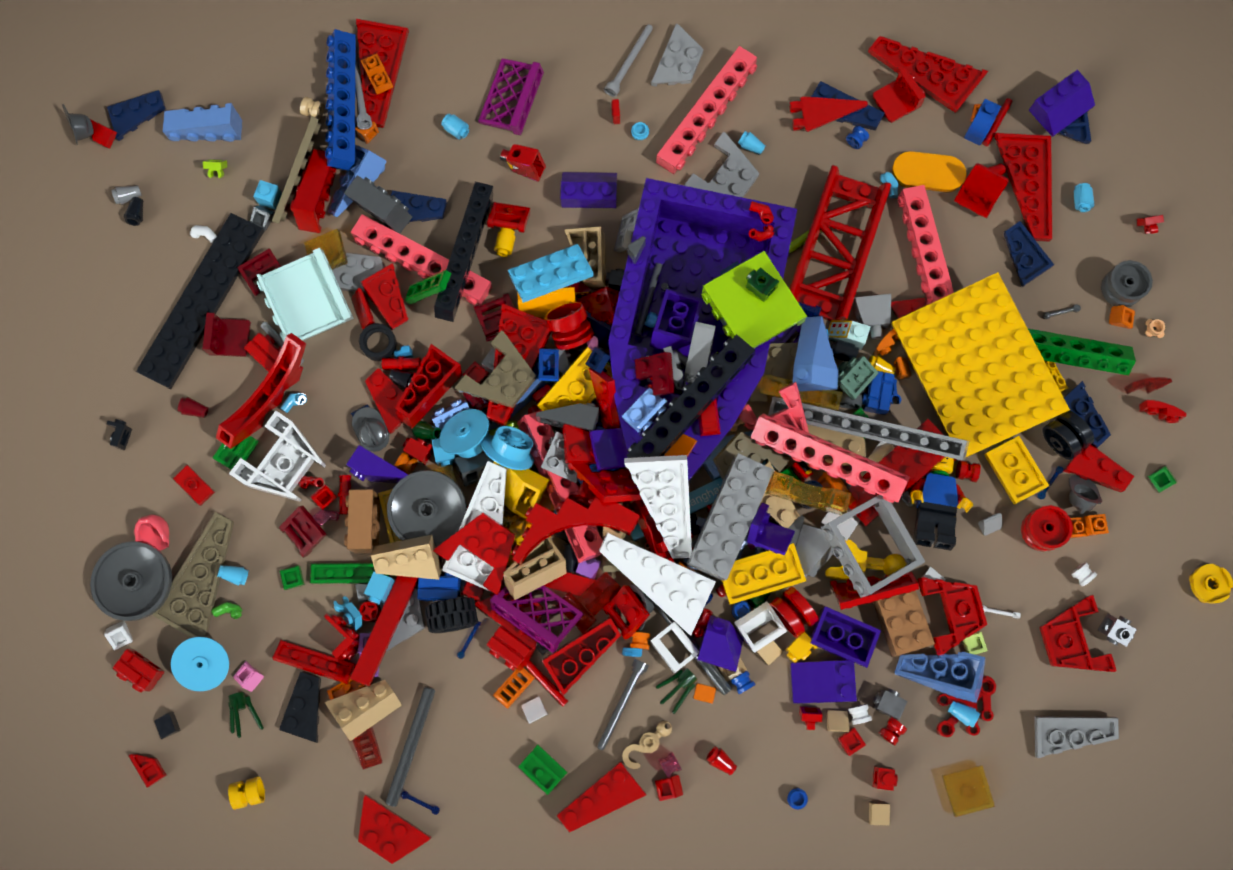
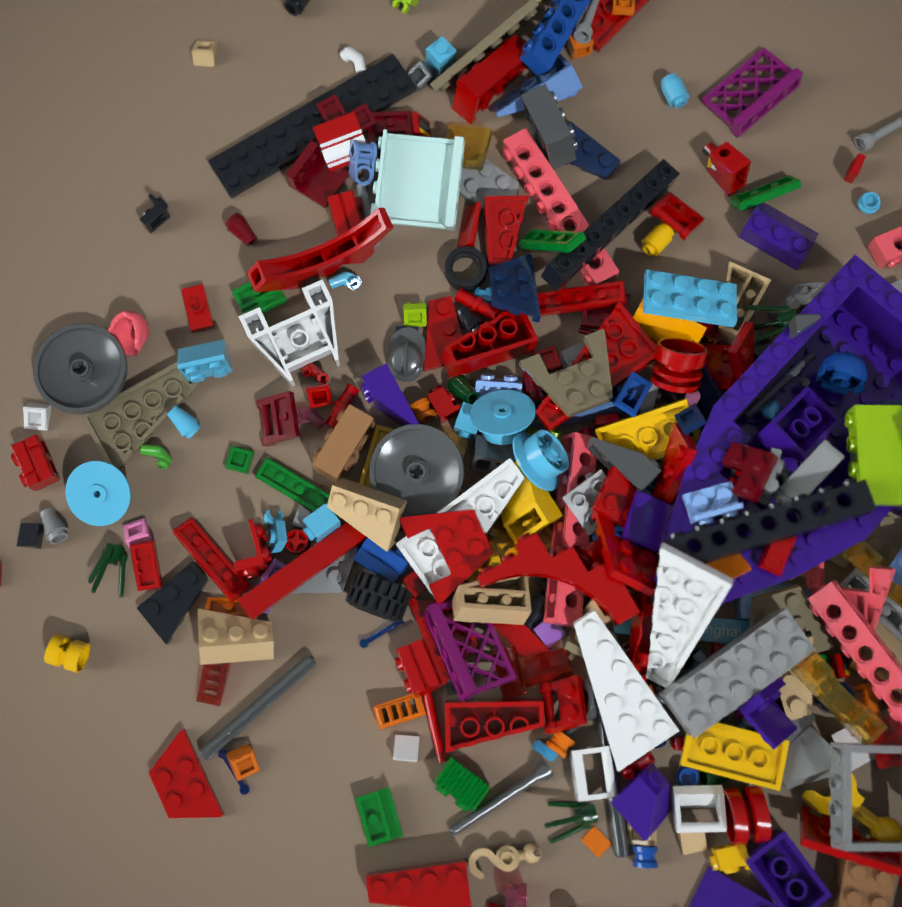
camera: 30 degrees right, 0 degrees up
none -> light grey cone [40,508,68,544]
none -> red plate [130,540,163,591]
none -> medium azure slope [177,339,233,383]
none -> tan slope [192,40,218,67]
none -> orange slope [226,744,260,781]
none -> red slope [312,112,366,173]
none -> dark red plate [316,94,377,132]
none -> medium blue piece [348,140,377,186]
none -> lime tile [403,301,427,327]
none -> slope [412,112,431,137]
none -> green brick [433,757,491,812]
none -> dark blue wing [488,254,541,322]
none -> red tile [537,280,627,316]
none -> red wing [727,321,754,382]
none -> green tile [730,175,802,211]
none -> dark green plant [746,305,796,341]
none -> blue cylinder [816,351,867,395]

